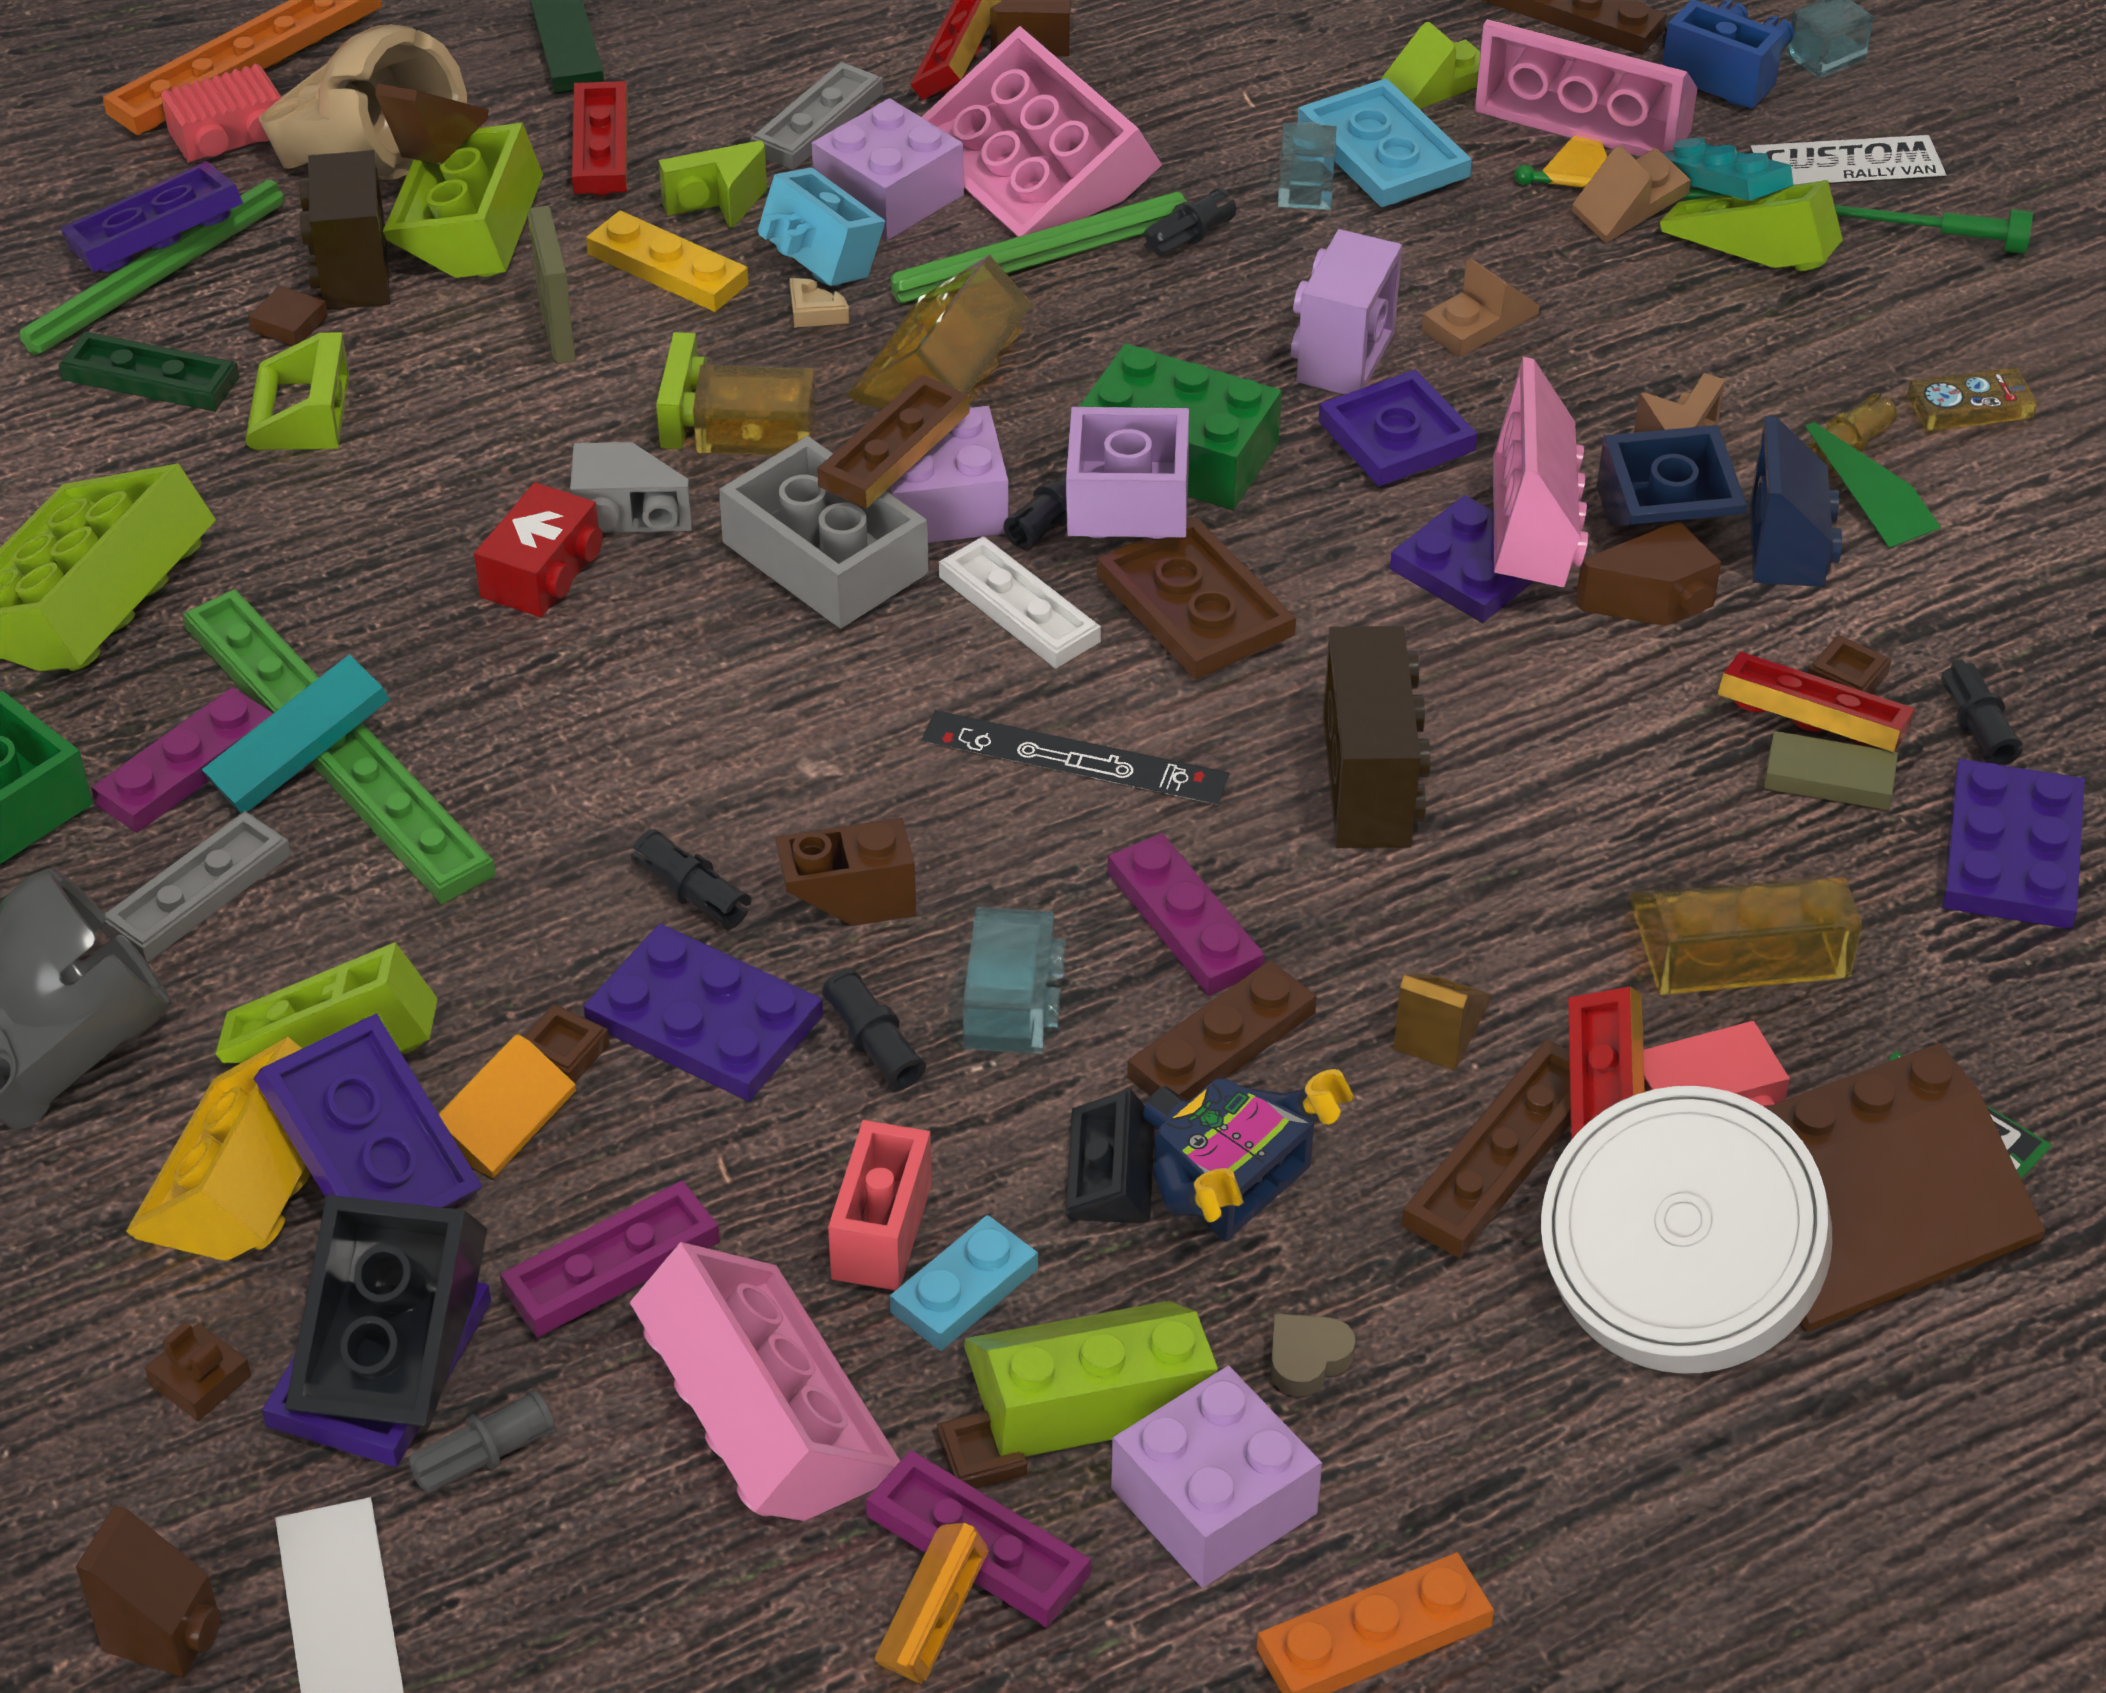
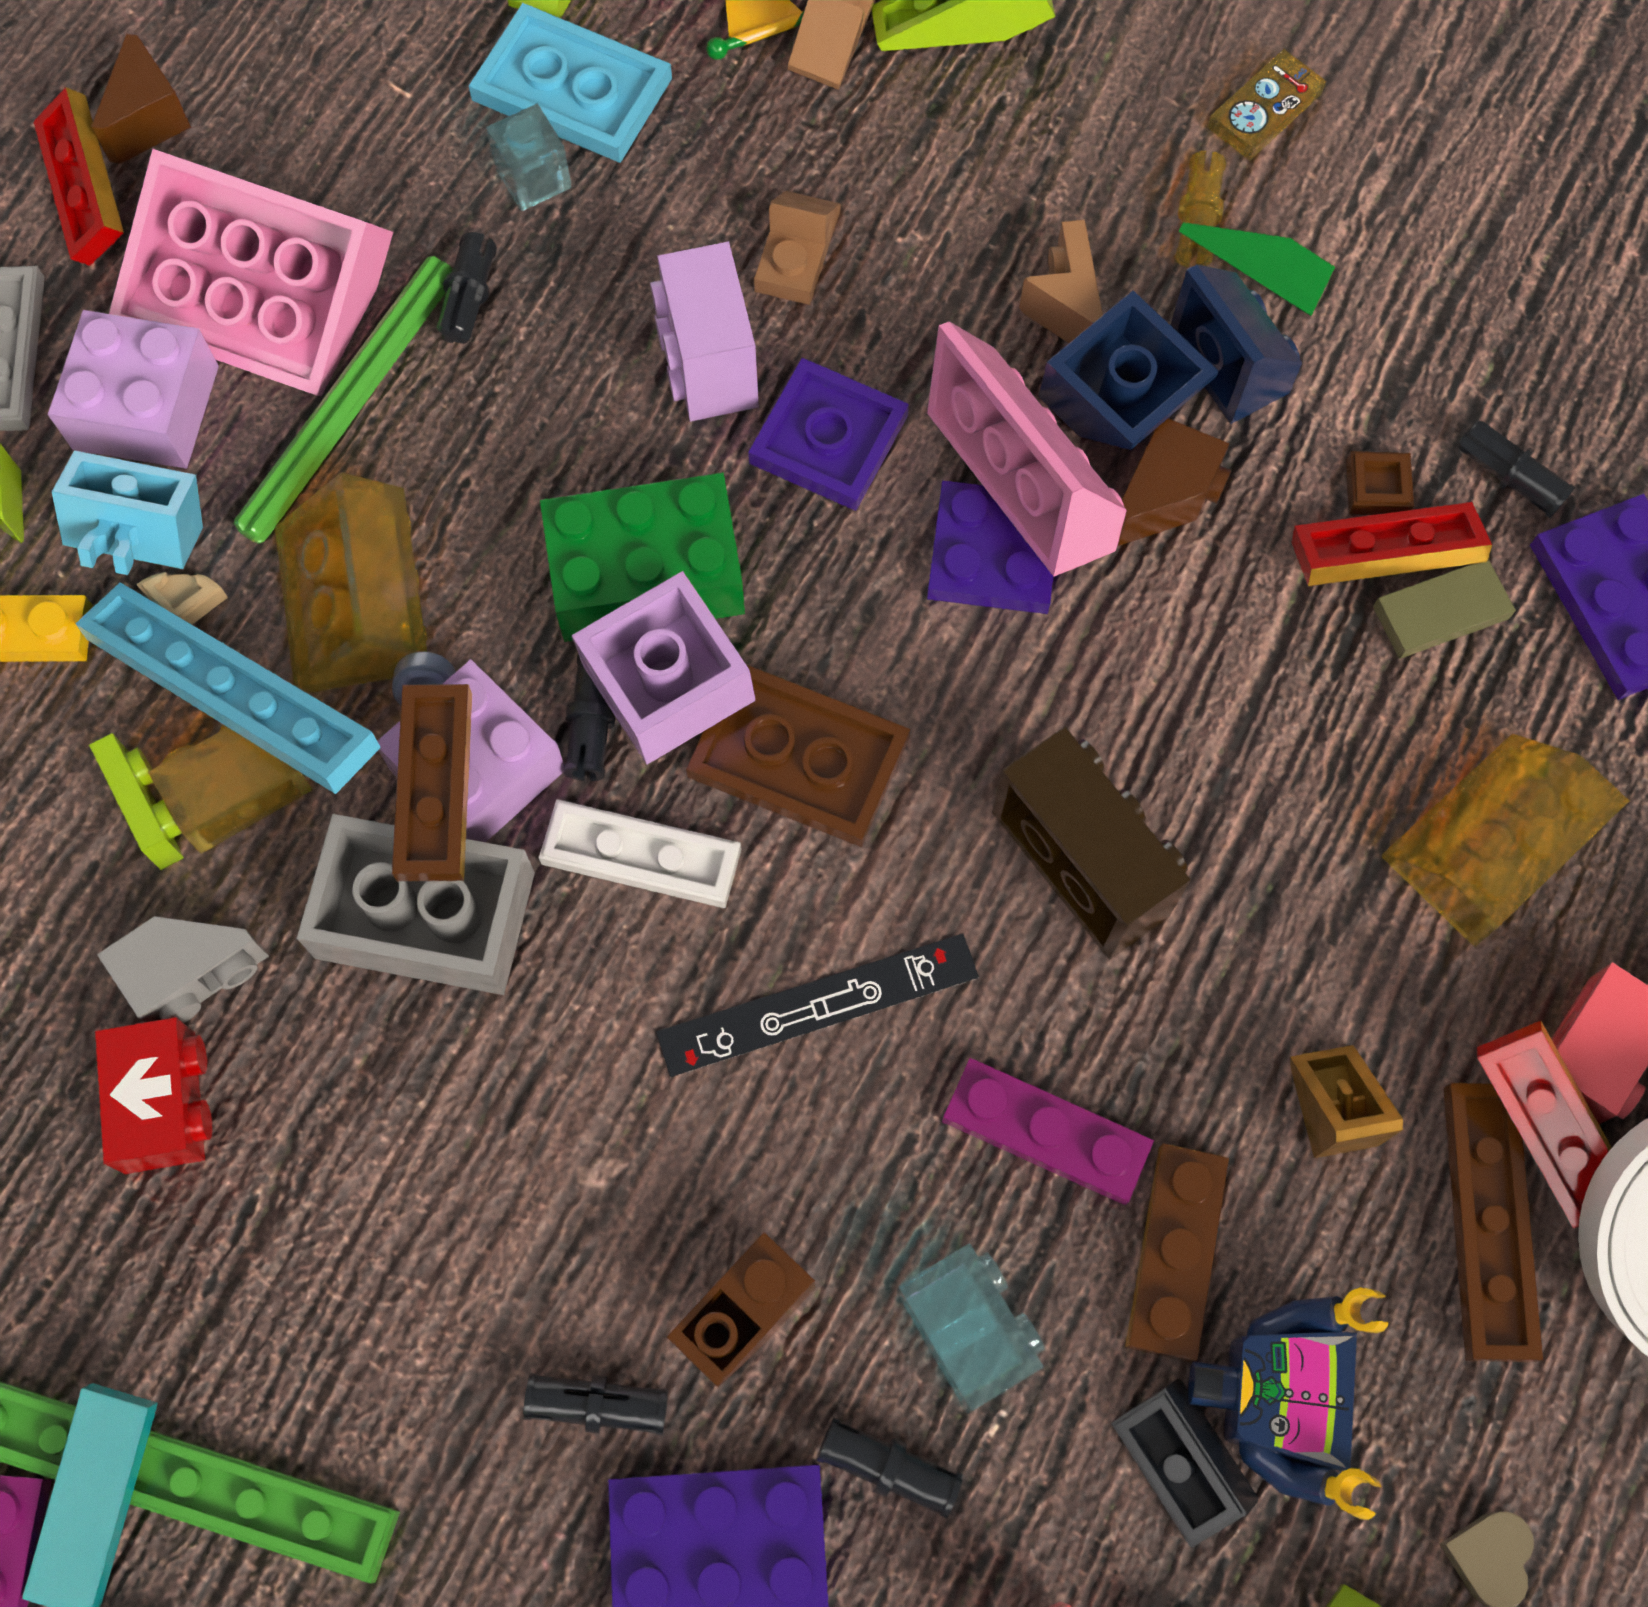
camera: 35 degrees left, 25 degrees up
none -> medium azure plate [75,582,381,794]

